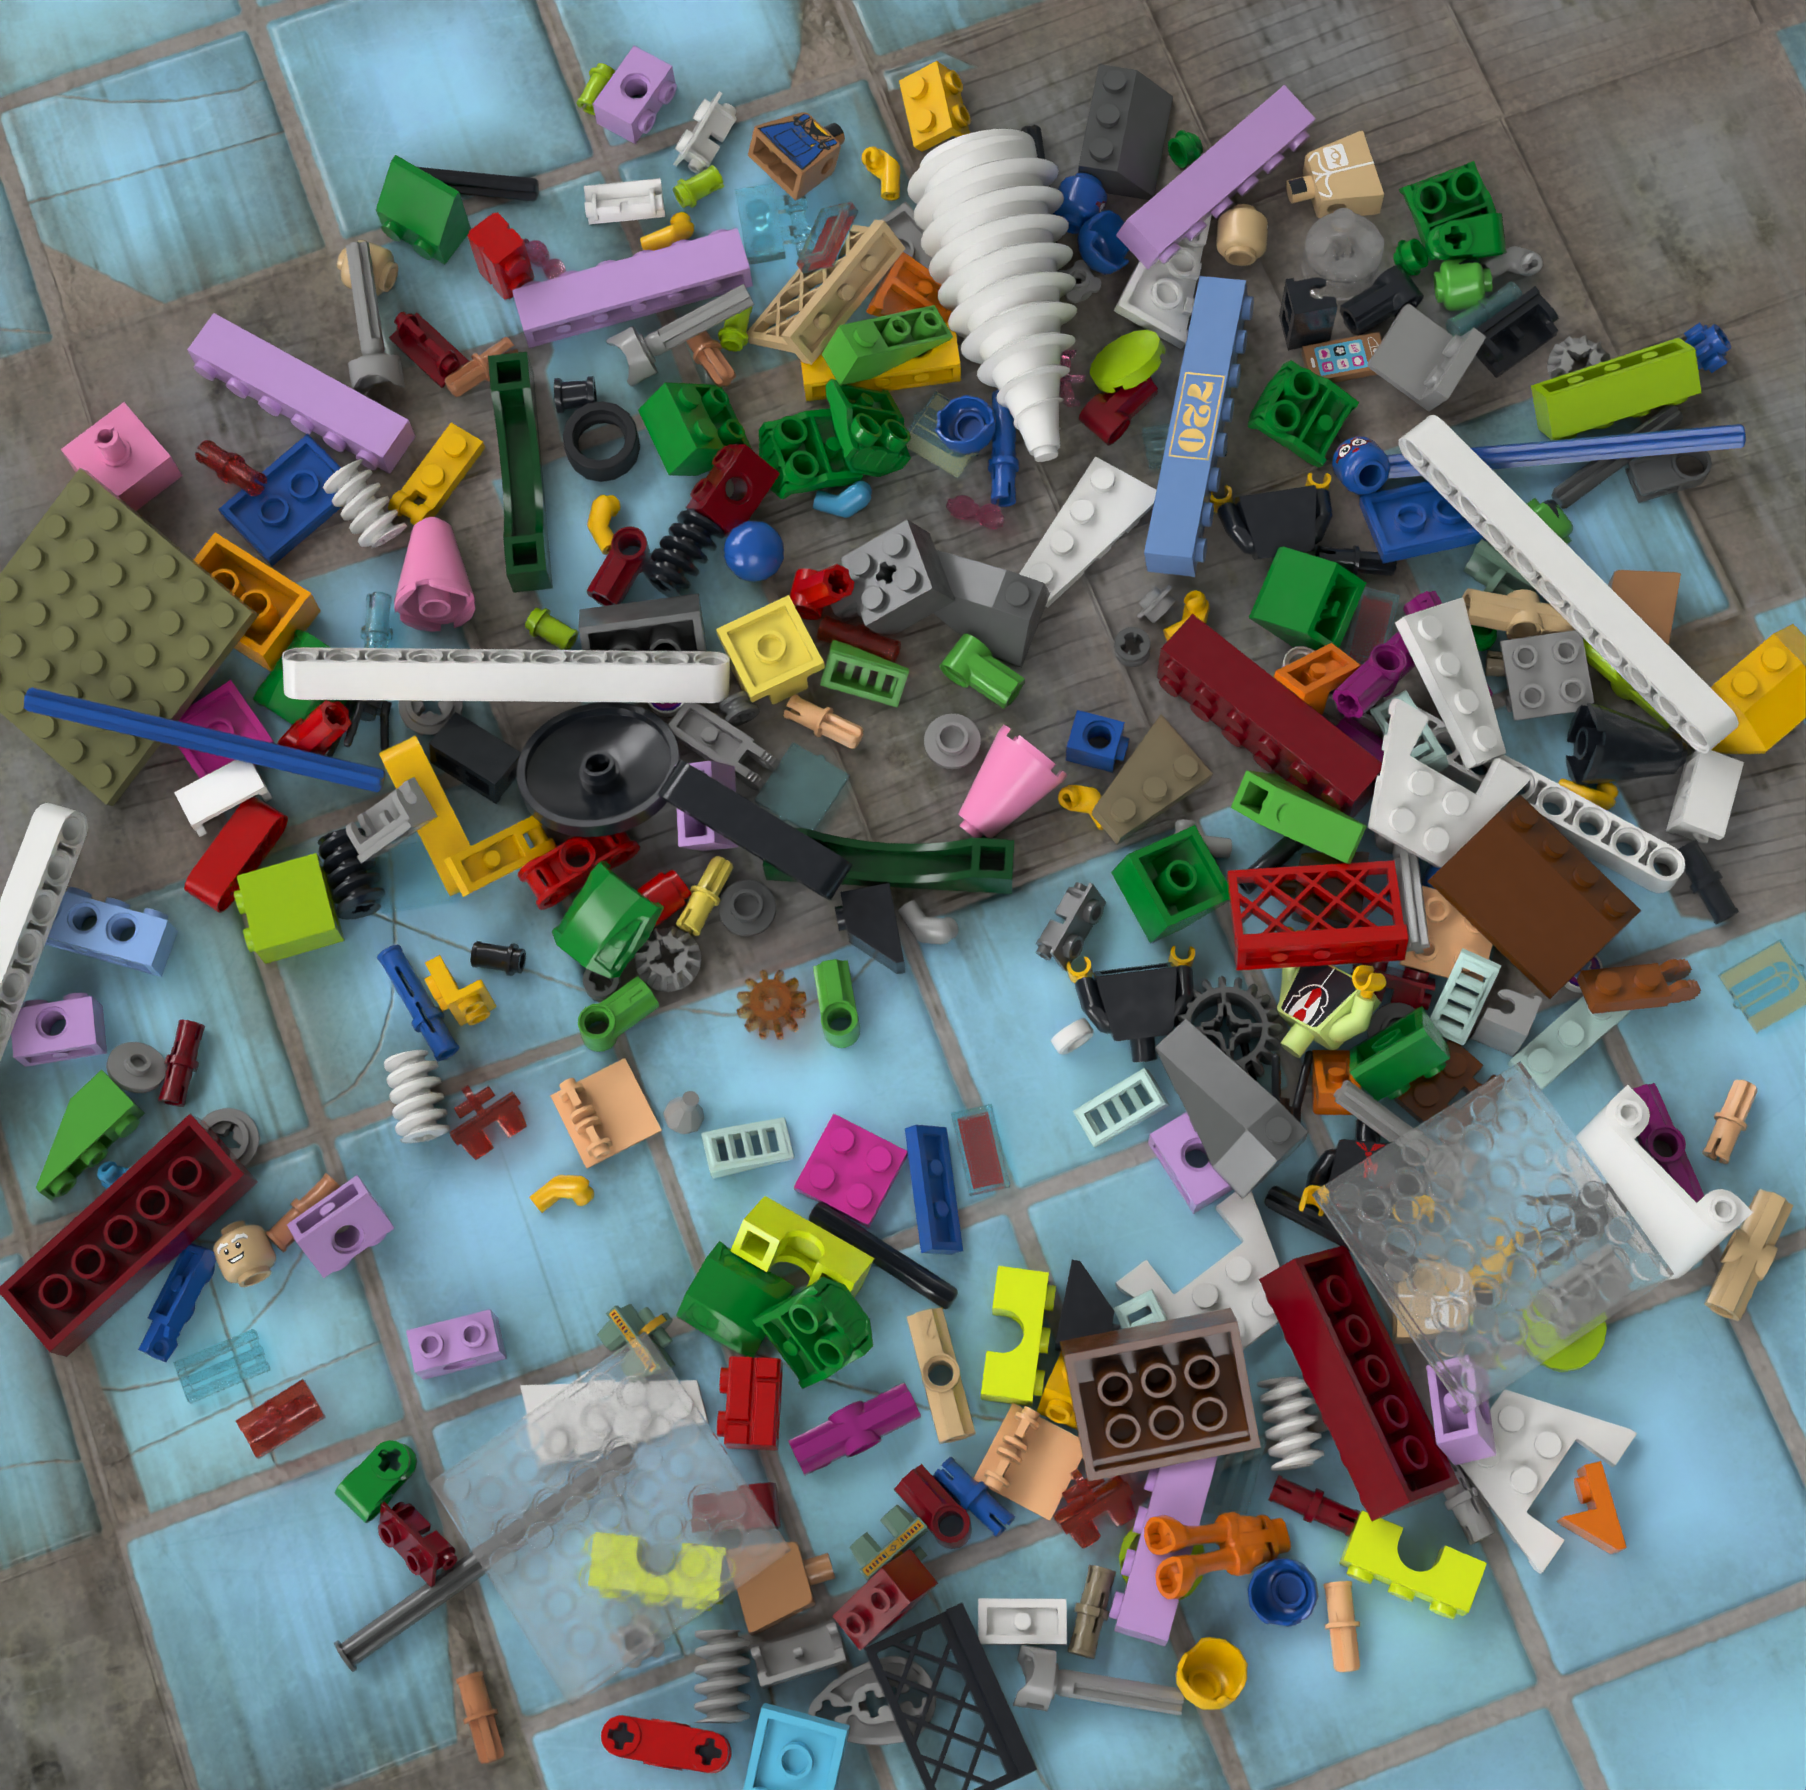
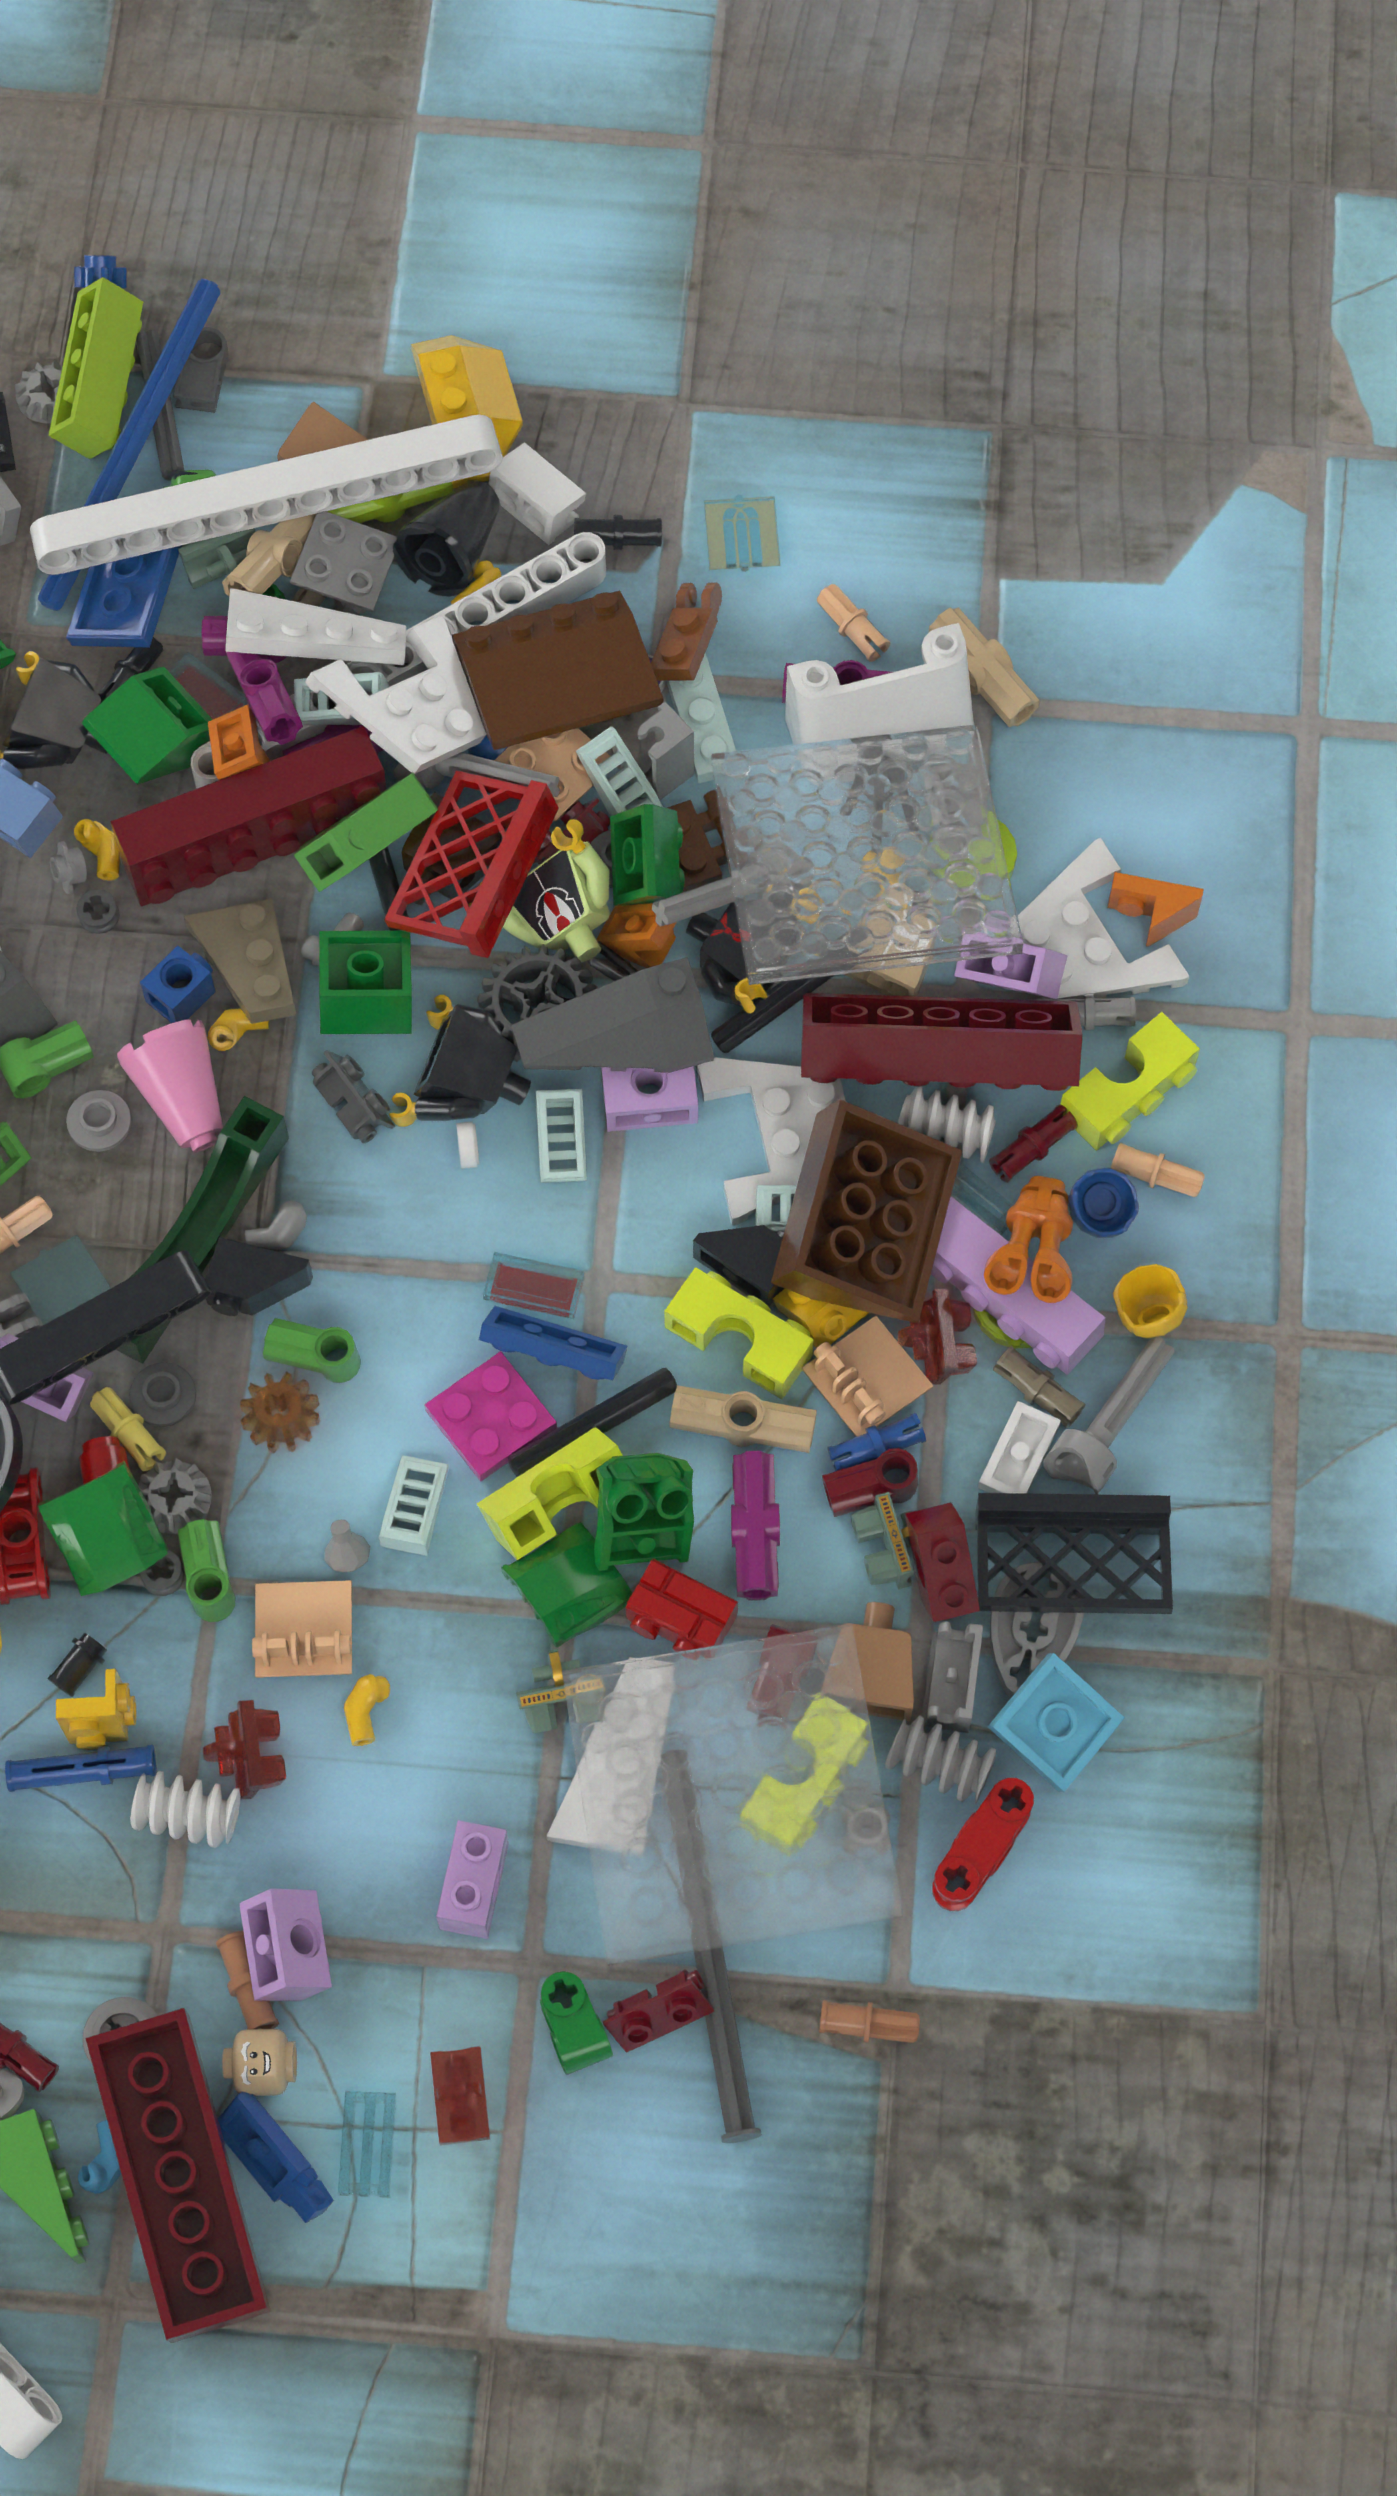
camera: 70 degrees left, 5 degrees down
blue head [1332,436,1391,495] -> none

